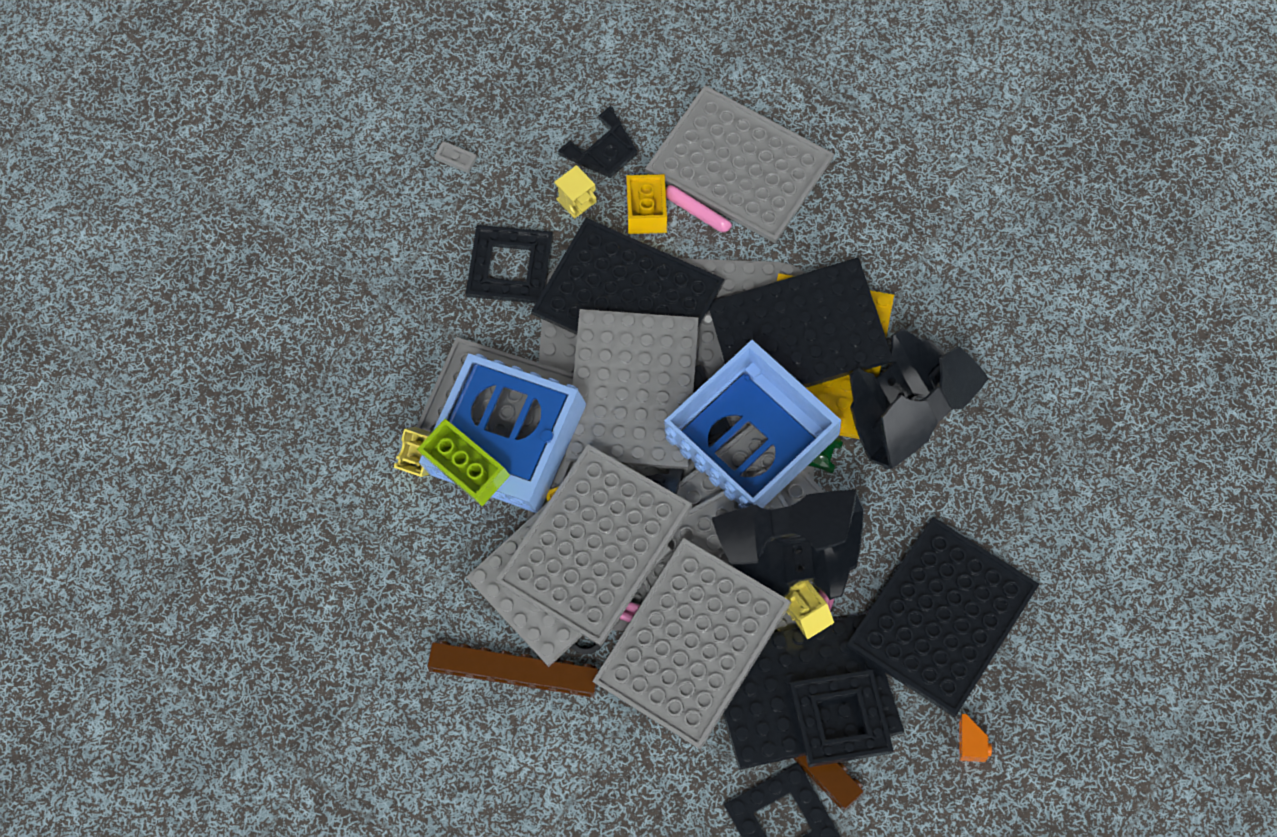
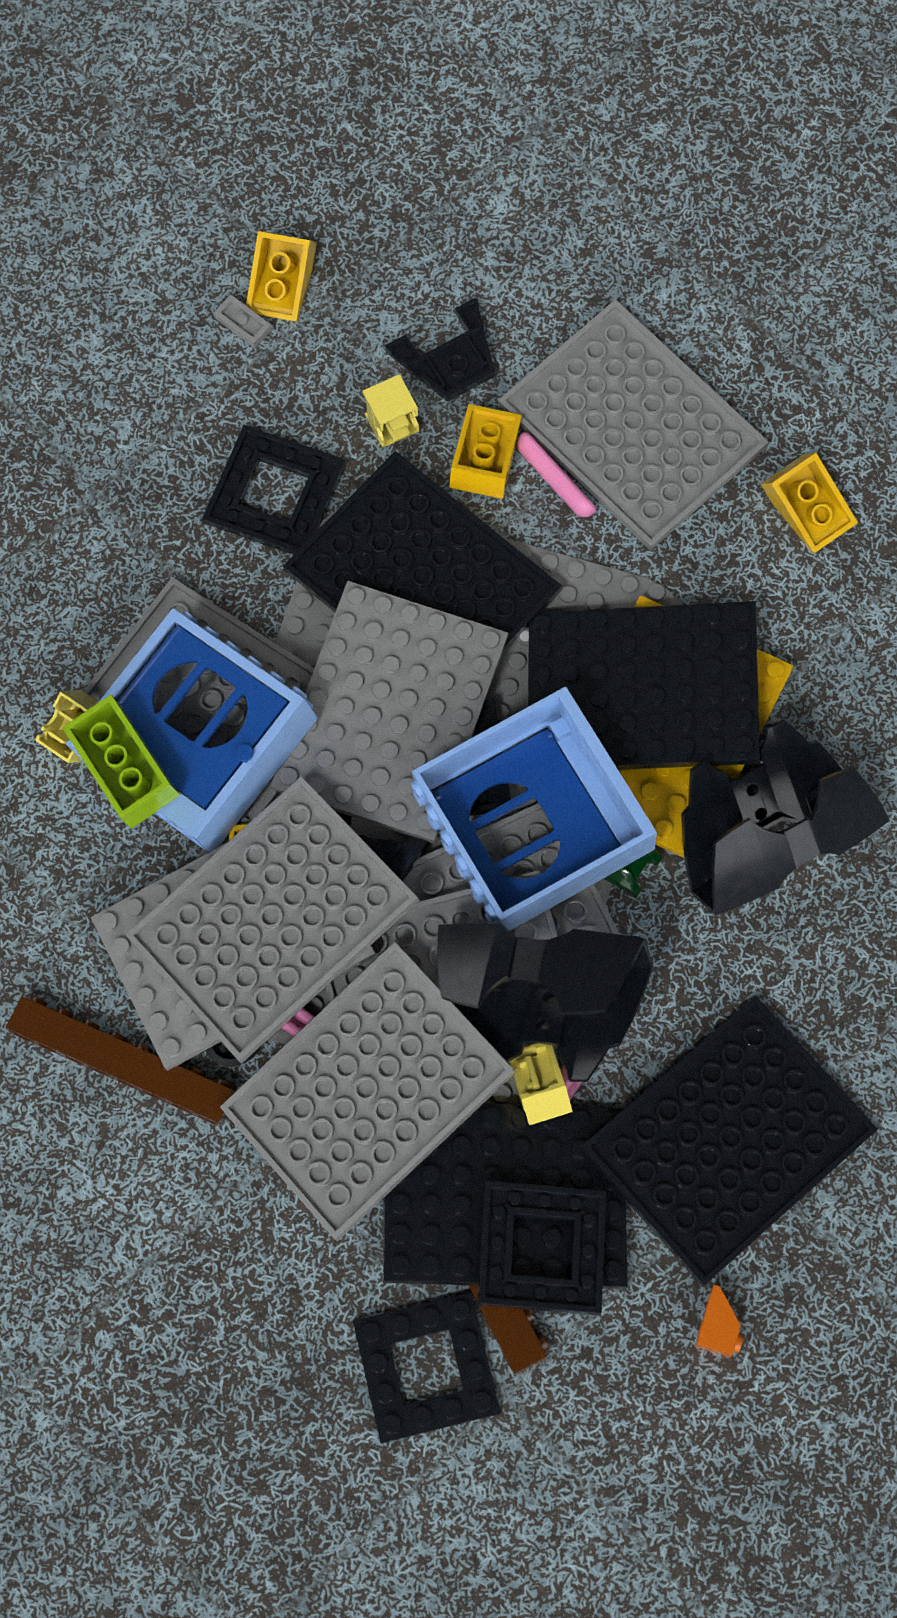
camera: 15 degrees right, 5 degrees up
none -> yellow slope [246,231,317,322]
none -> yellow slope [761,453,858,554]

